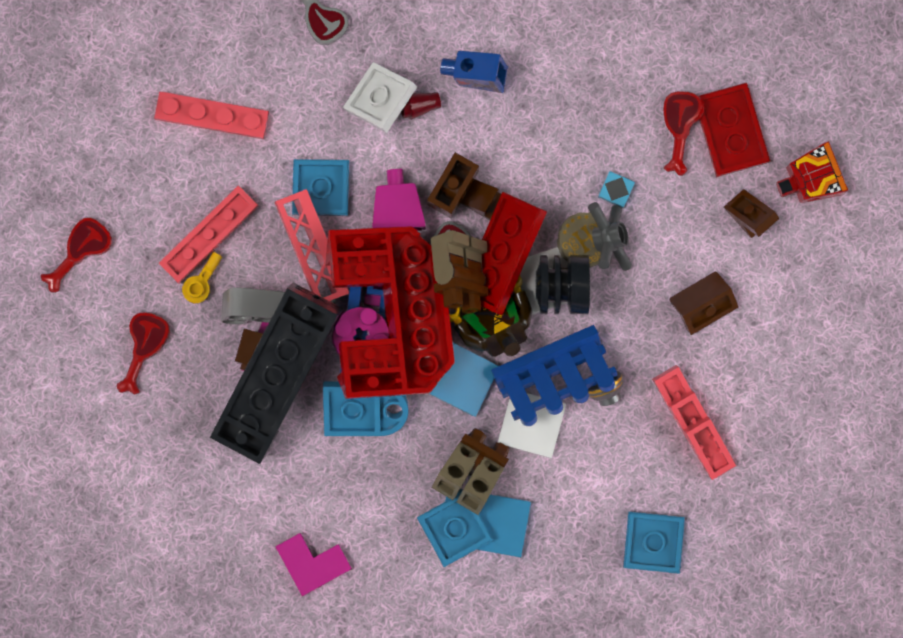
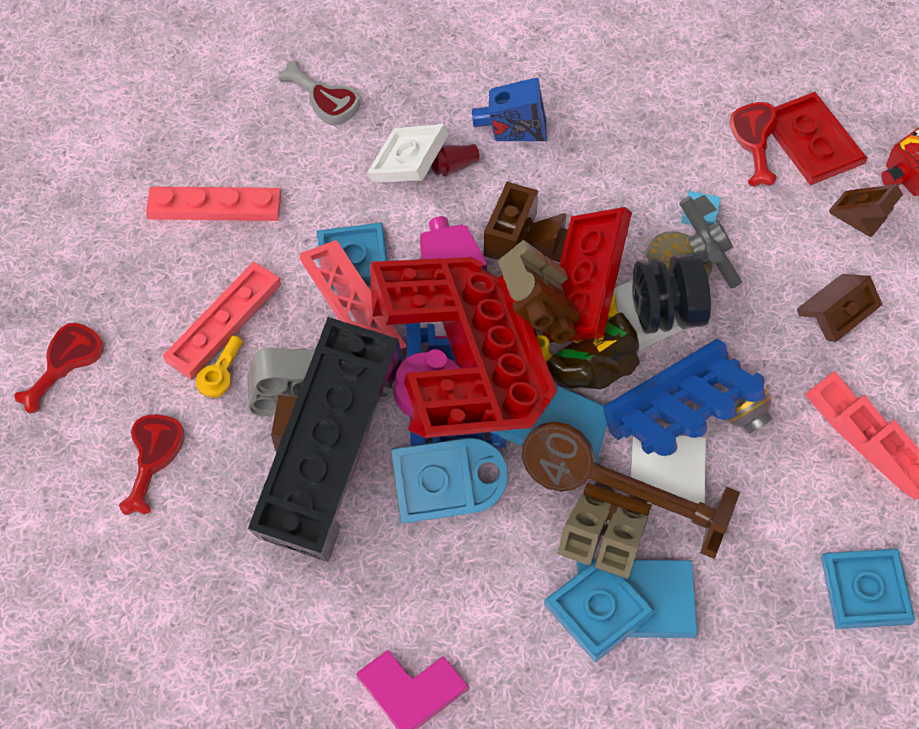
camera: 10 degrees left, 25 degrees down
none -> reddish brown piece [521,421,740,559]

